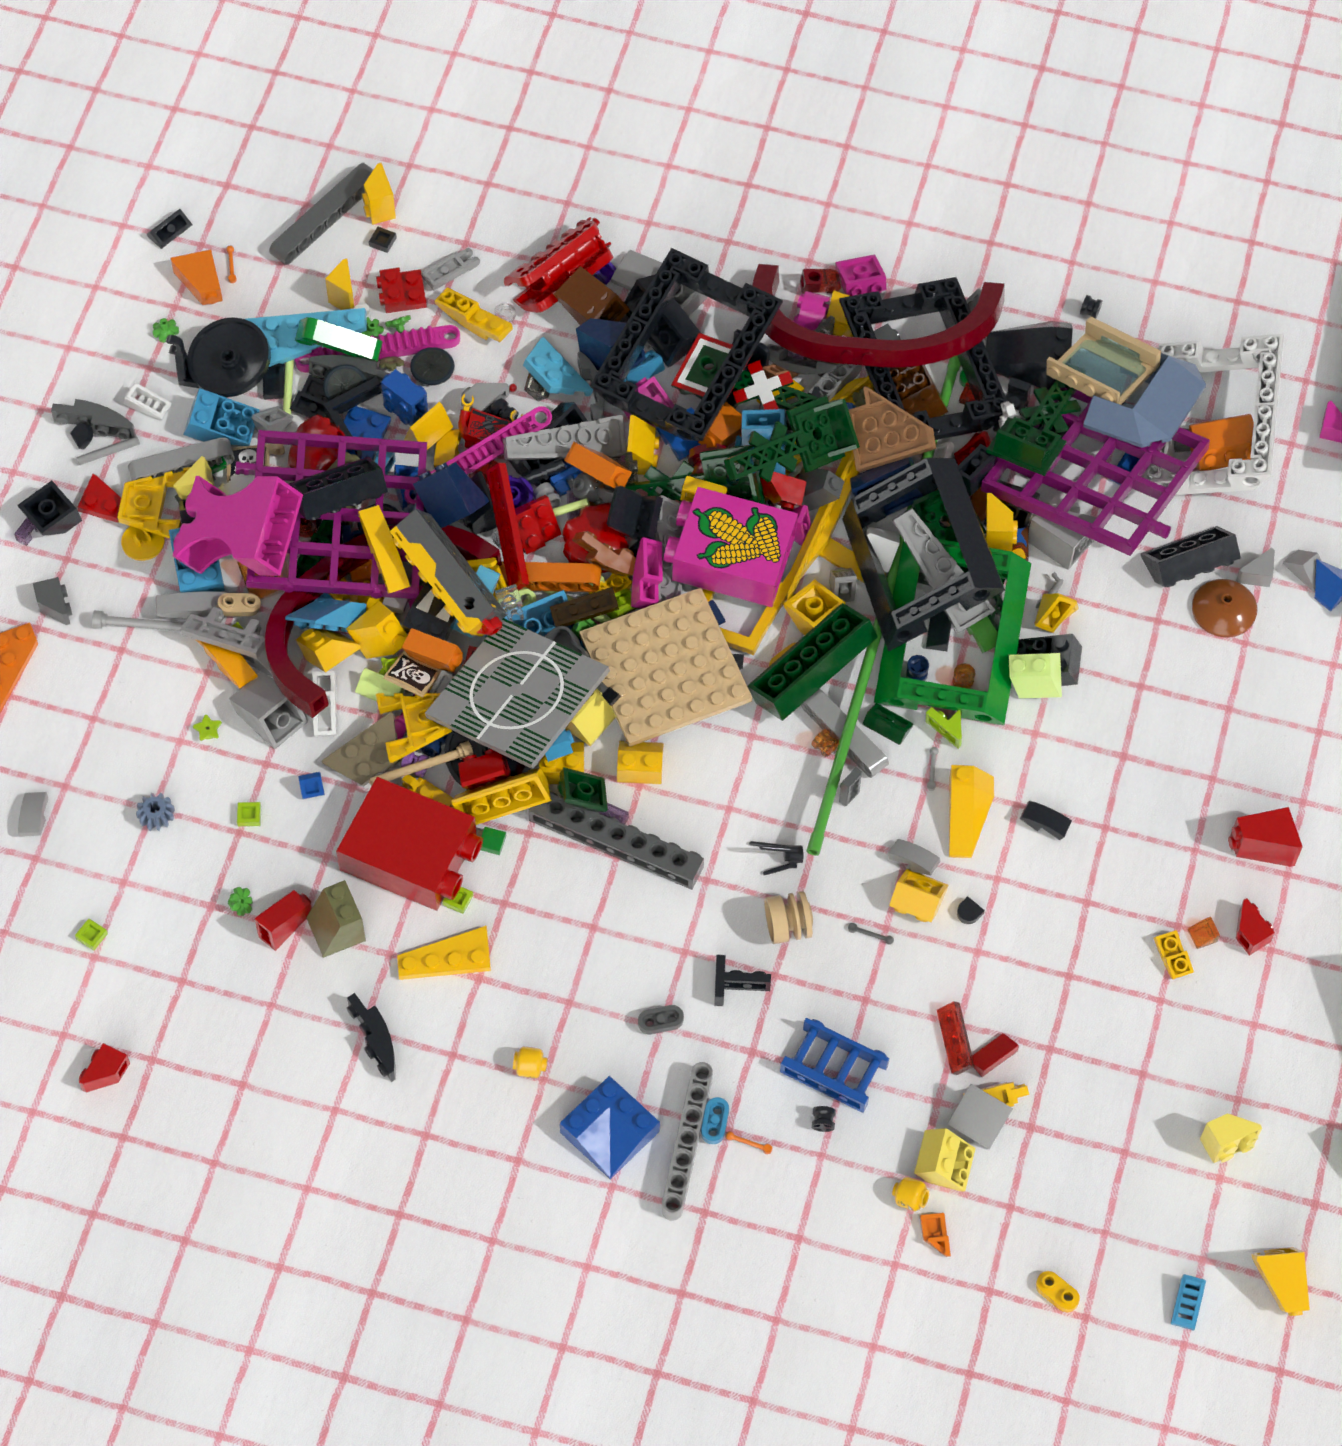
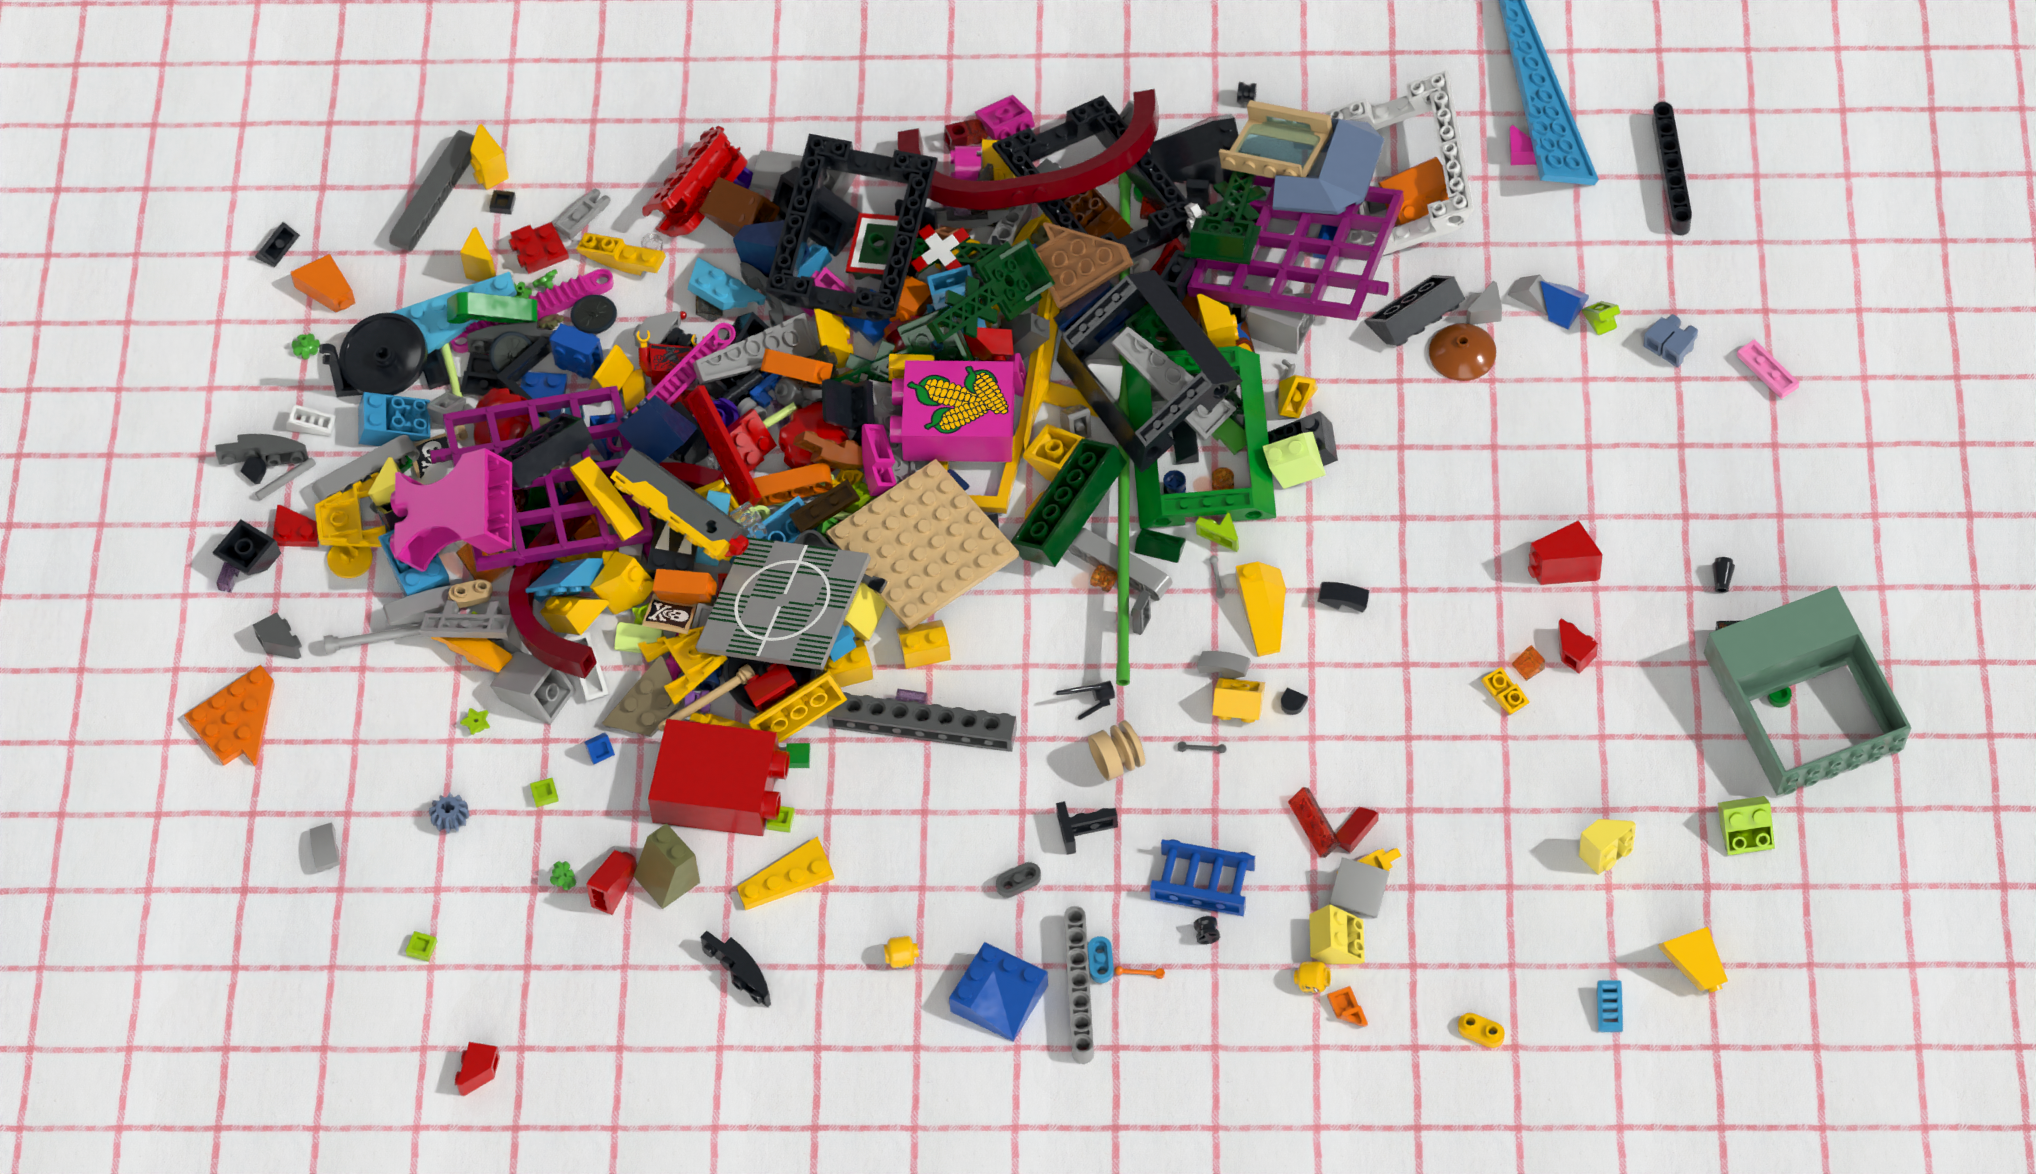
camera: 10 degrees left, 5 degrees down
orange hinge [226,246,237,283] -> none
dark green slope [557,767,608,812] -> none

